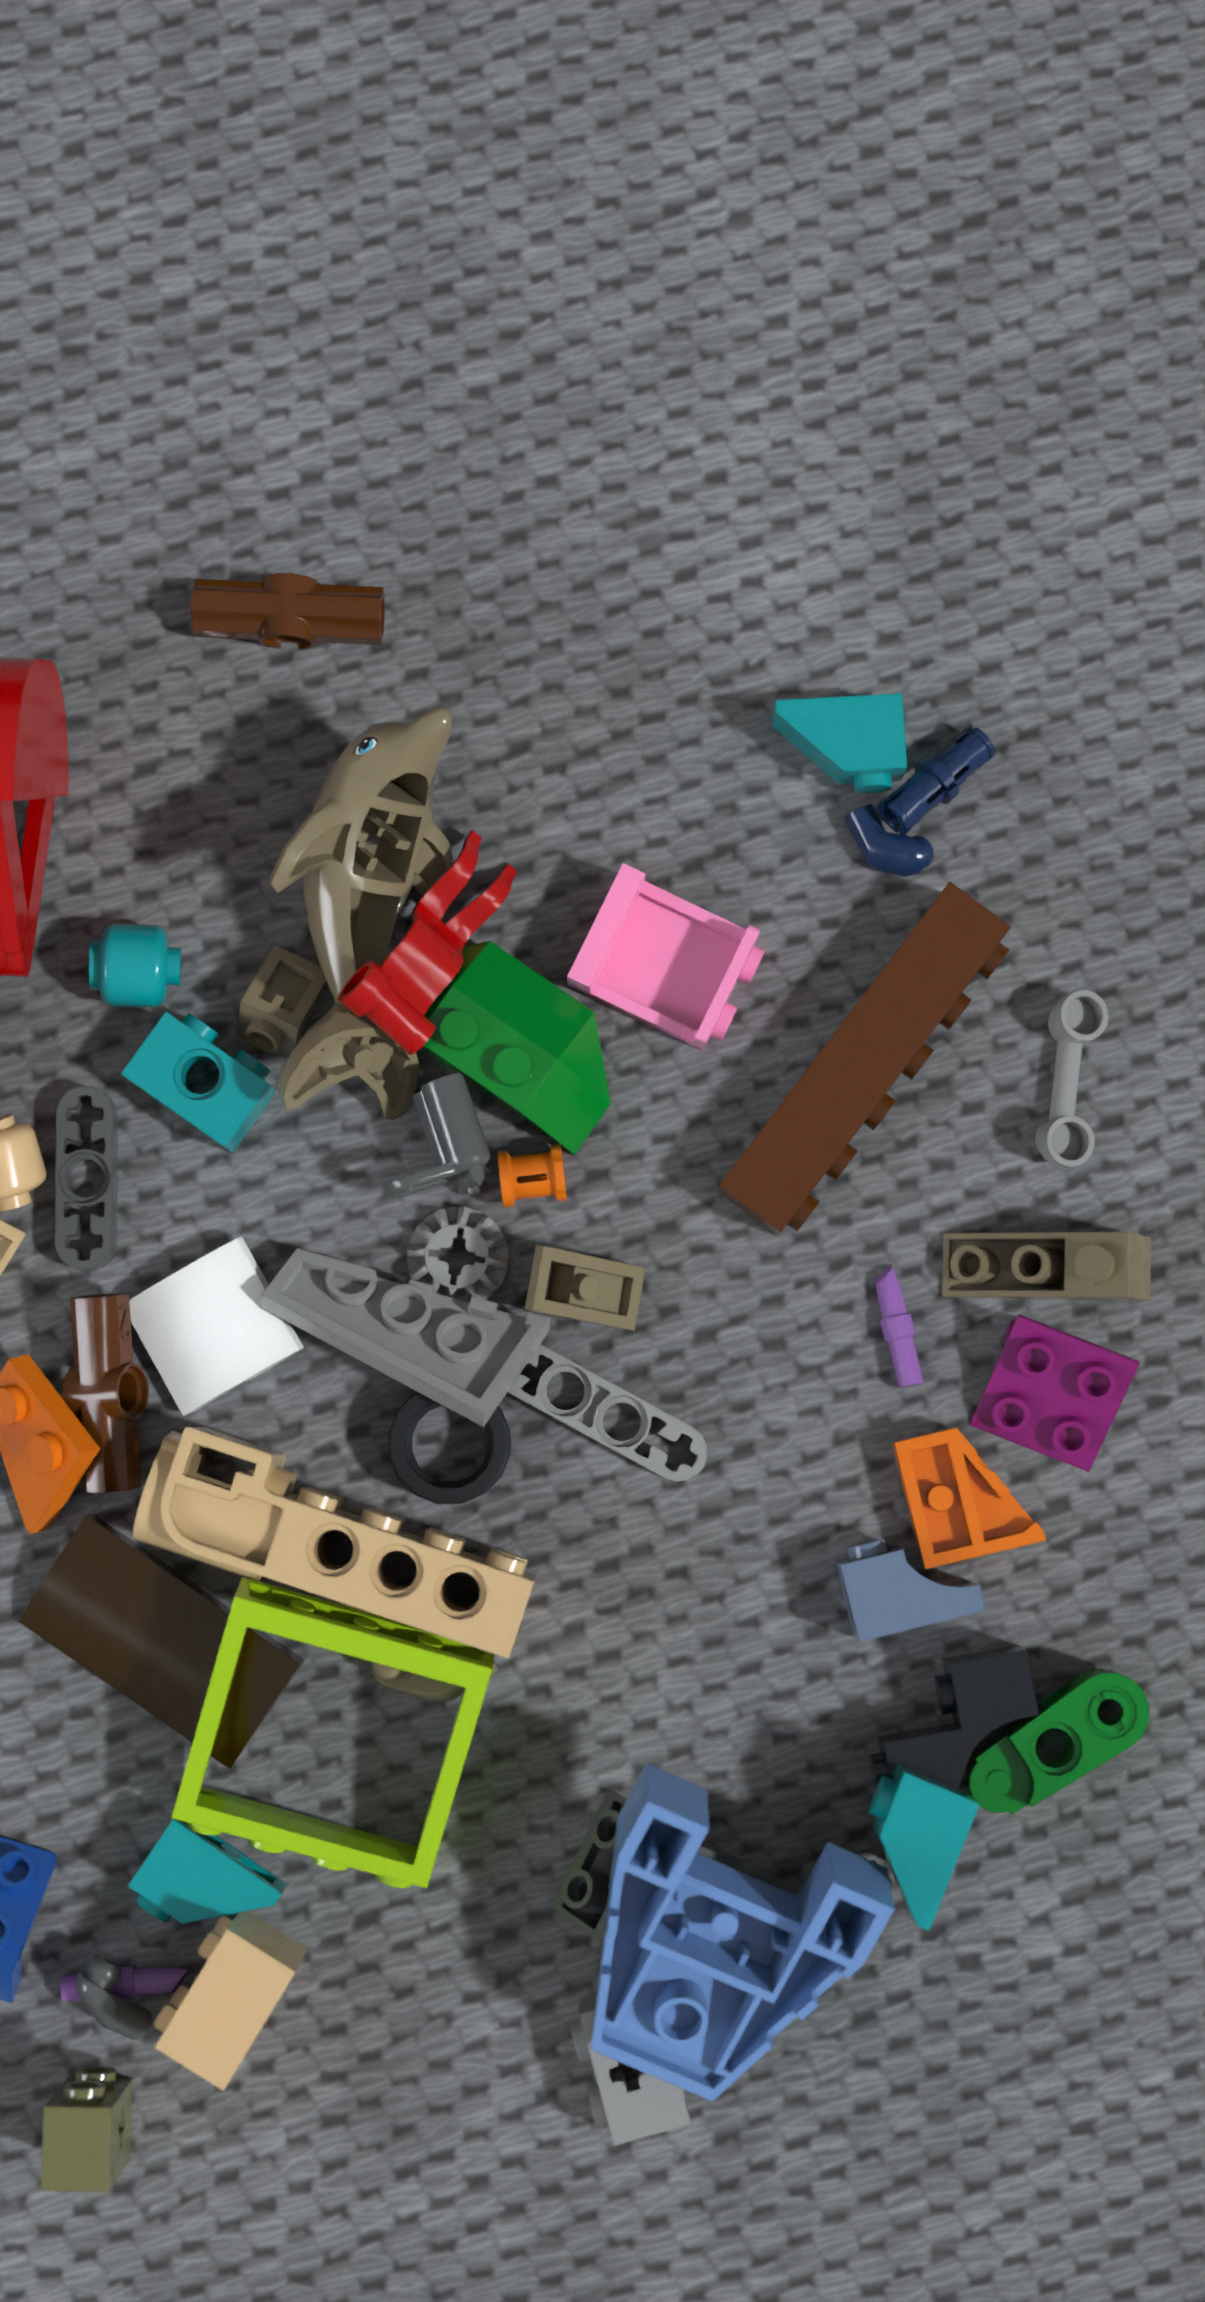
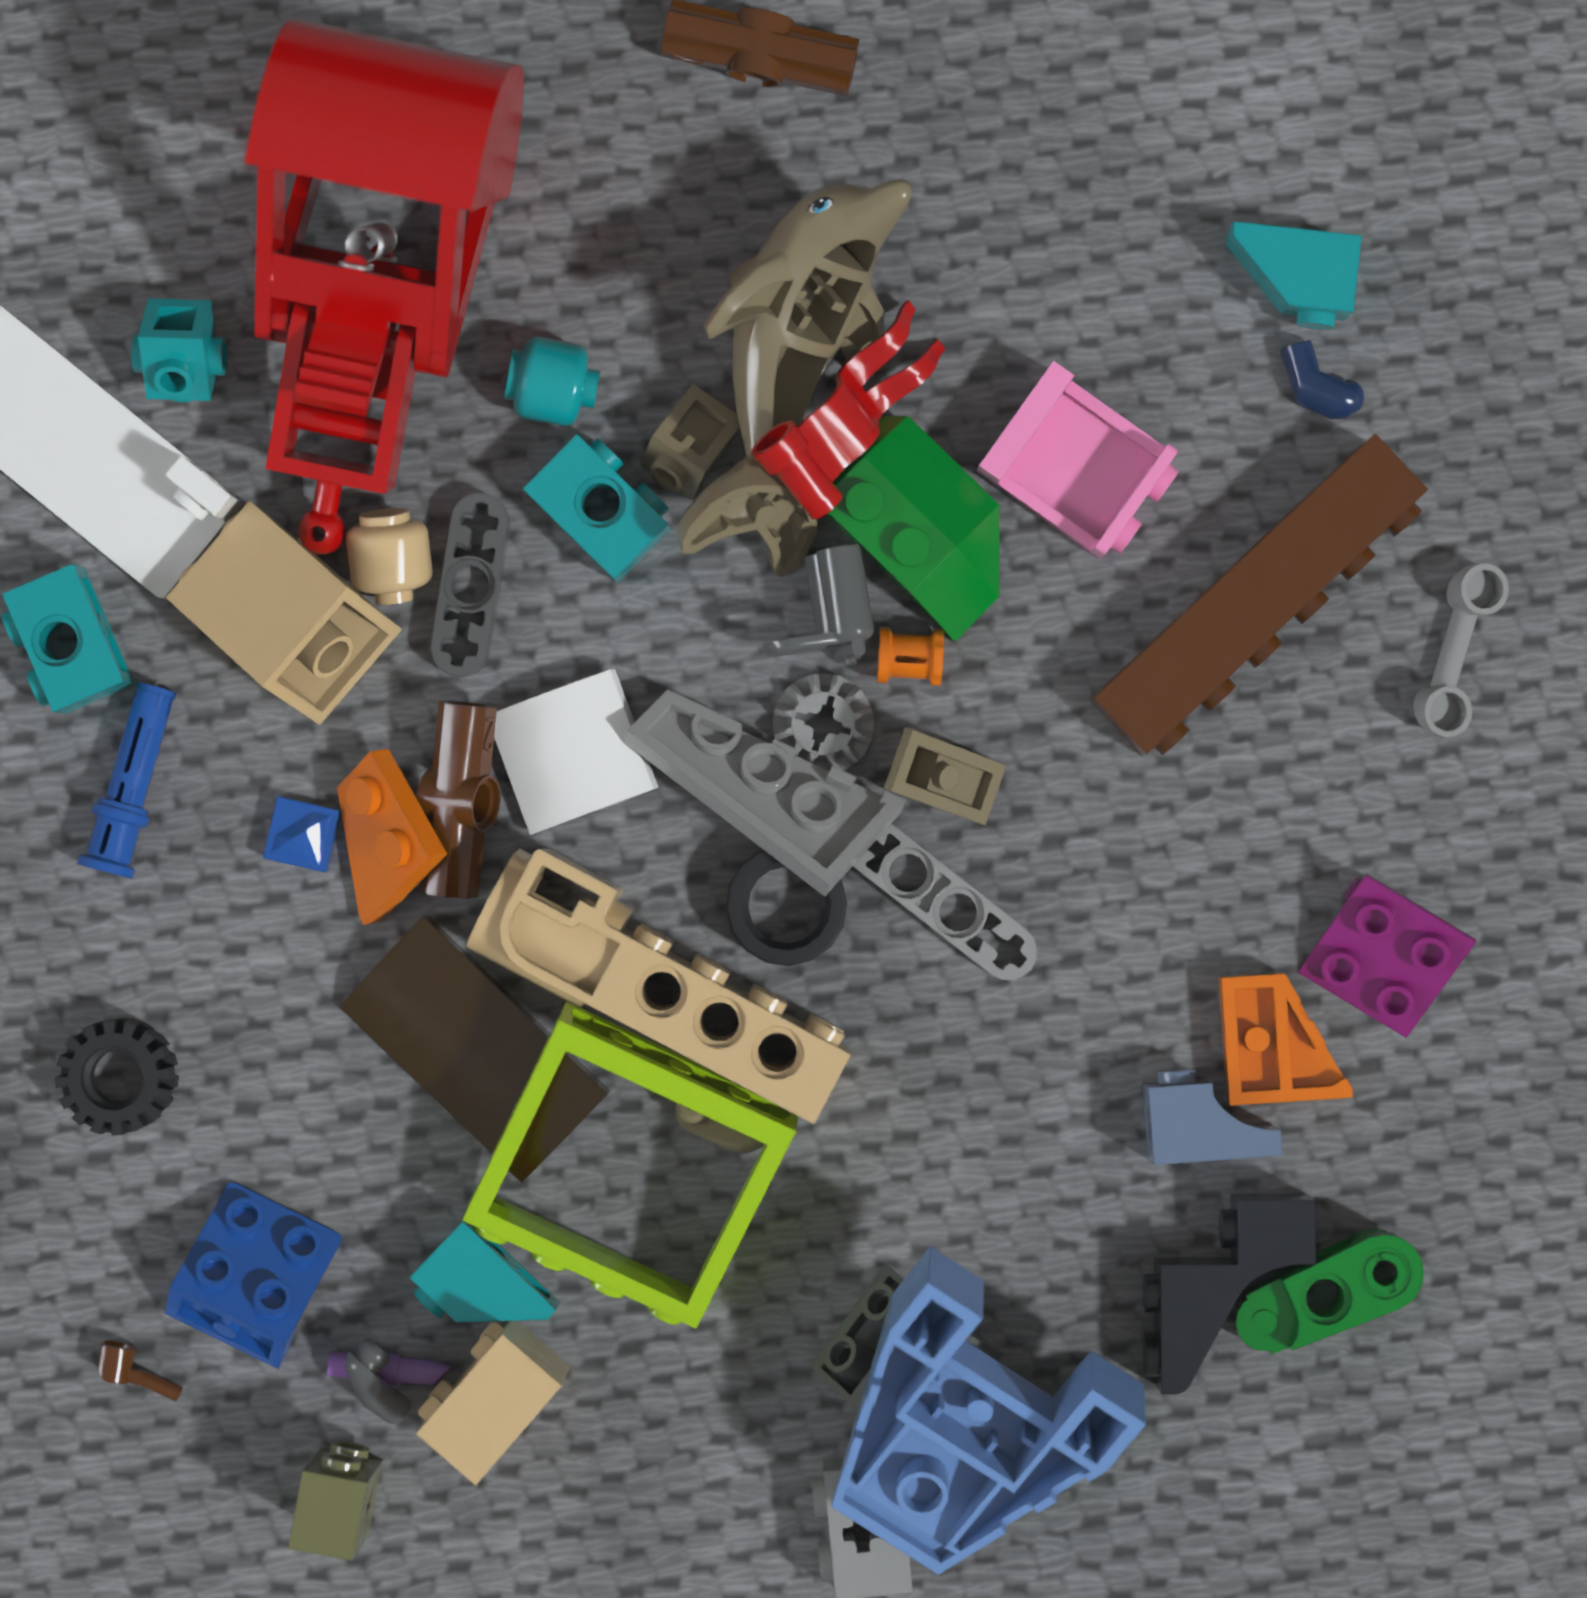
camera: 10 degrees right, 5 degrees up
teal slope [869,1765,980,1931] -> none
medium lavender piece [875,1265,924,1389] -> none
dark blue pin [878,725,995,835] -> none
dark tan slope [942,1232,1151,1301] -> none

